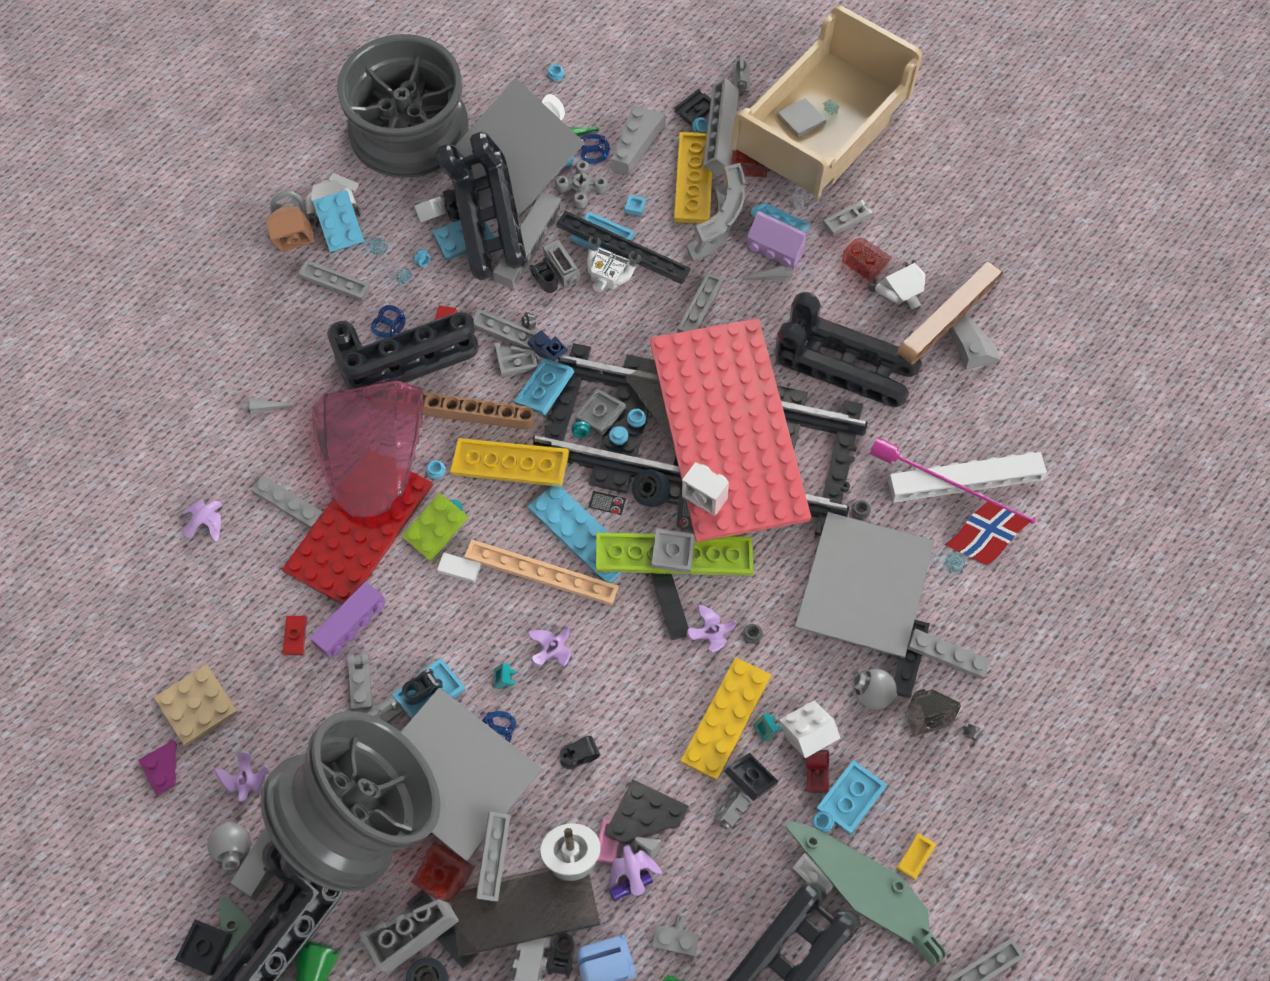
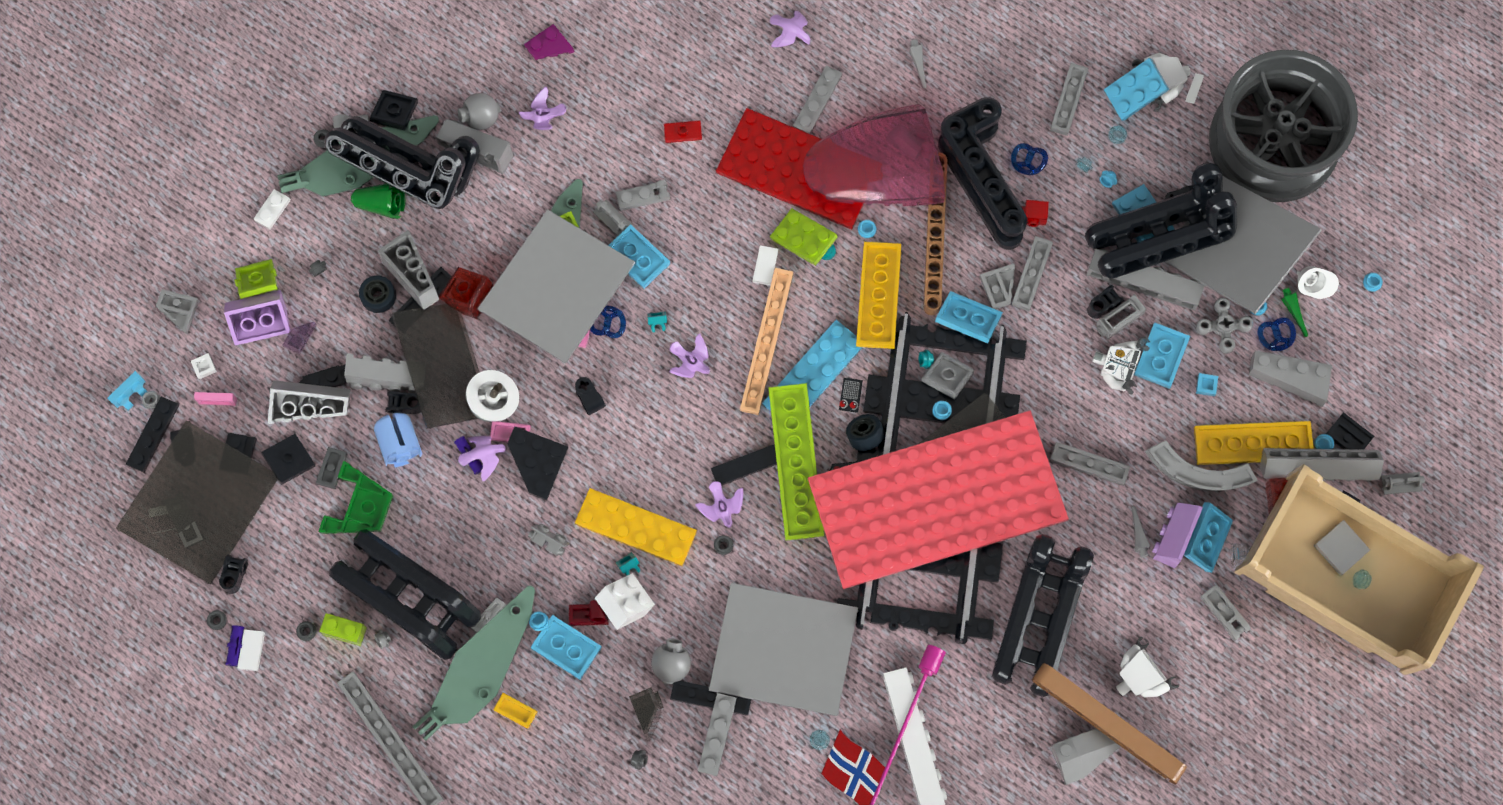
camera: 85 degrees right, 10 degrees up
tan plate [154,664,238,747] -> none
dark grey wheel [261,711,440,892] -> none
nougat piece [266,191,315,252] -> none
medium lavender brick [310,581,386,659] -> none
black piece [402,669,443,705] -> none
white panel [415,197,446,222] -> none
light grey plate [476,812,511,901] -> none
dark grey plate [522,312,536,330] -> none
dark blue slope [527,330,568,361] -> none
black tile [556,211,690,284] -> none
medium azure plate [609,426,628,445] -> none
light grey slope [634,837,661,859] -> none
light grey plate [651,529,695,573] -> none
light grey plate [652,914,699,957] -> none
white brick [682,462,729,516] -> none
black plate [724,753,779,801] -> none
clear red slope [842,238,892,281] -> none
dark grey plate [851,500,871,519] -> none

